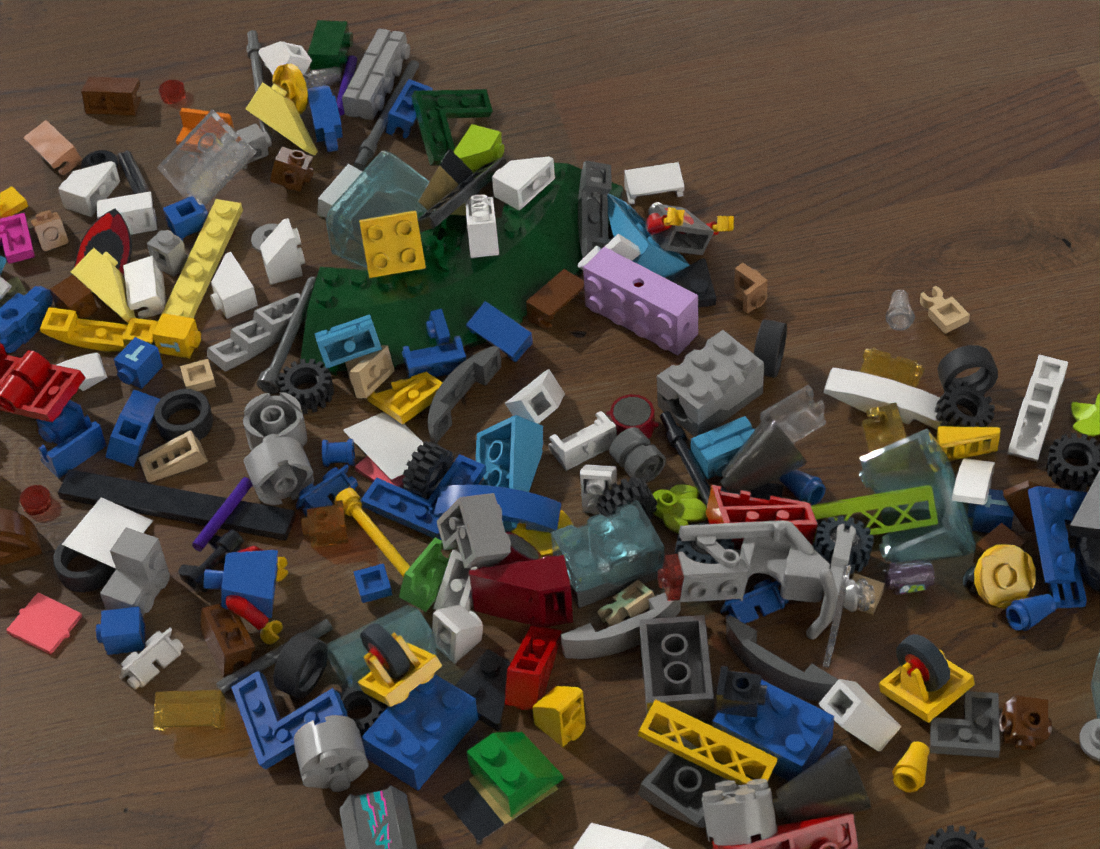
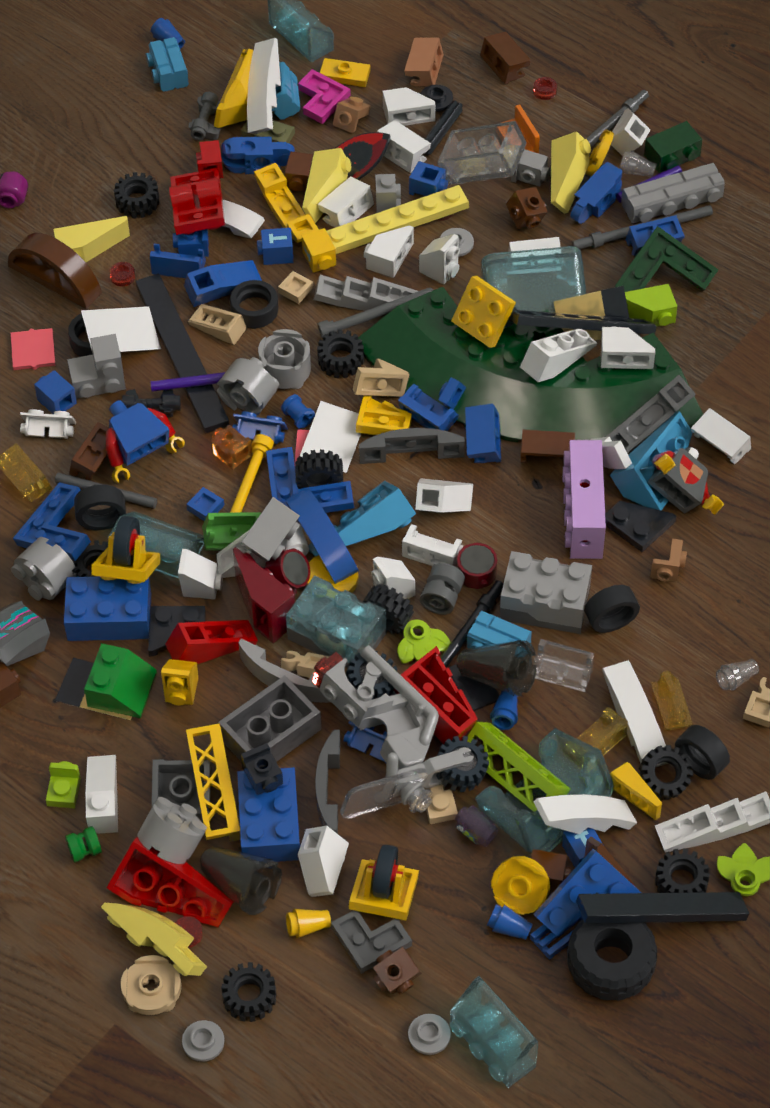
camera: 50 degrees right, 5 degrees up
dark azure brick [315,314,382,369] -> none

